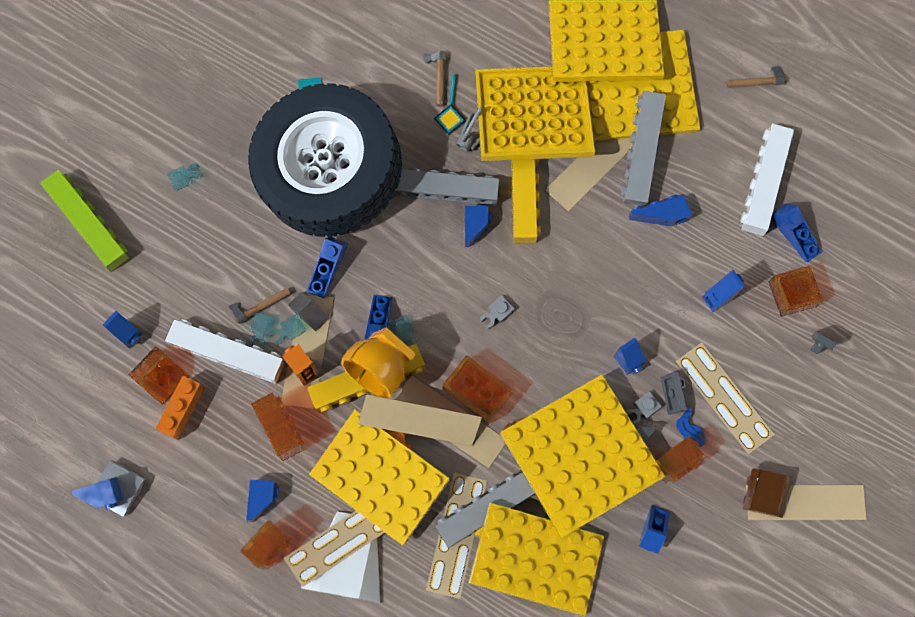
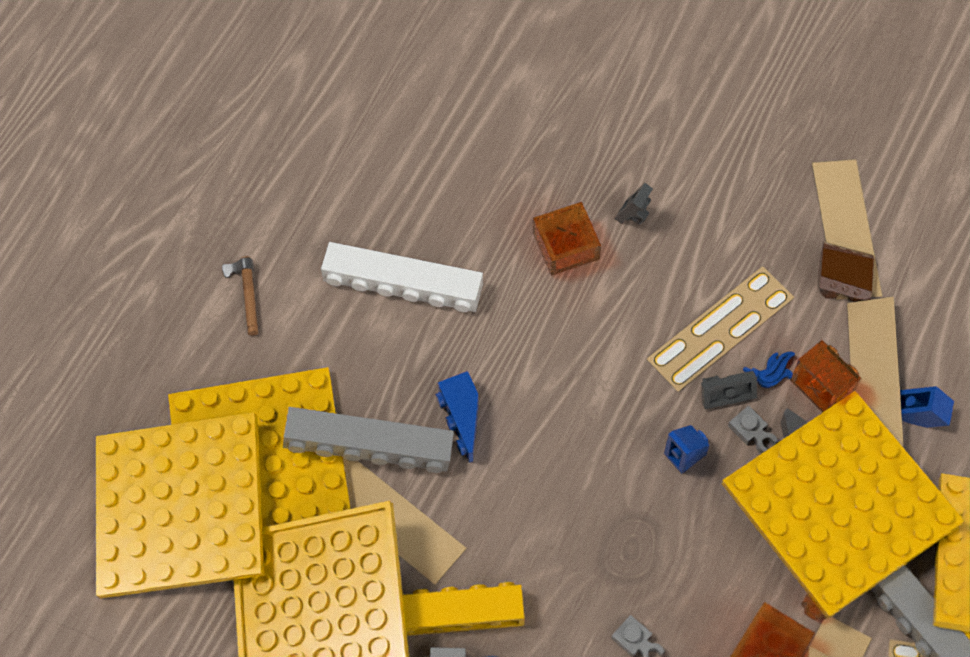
camera: 90 degrees left, 10 degrees down
blue slope [702,270,745,313] -> none
blue slope [772,204,821,262] -> none
none -> tan sticker [847,297,904,446]

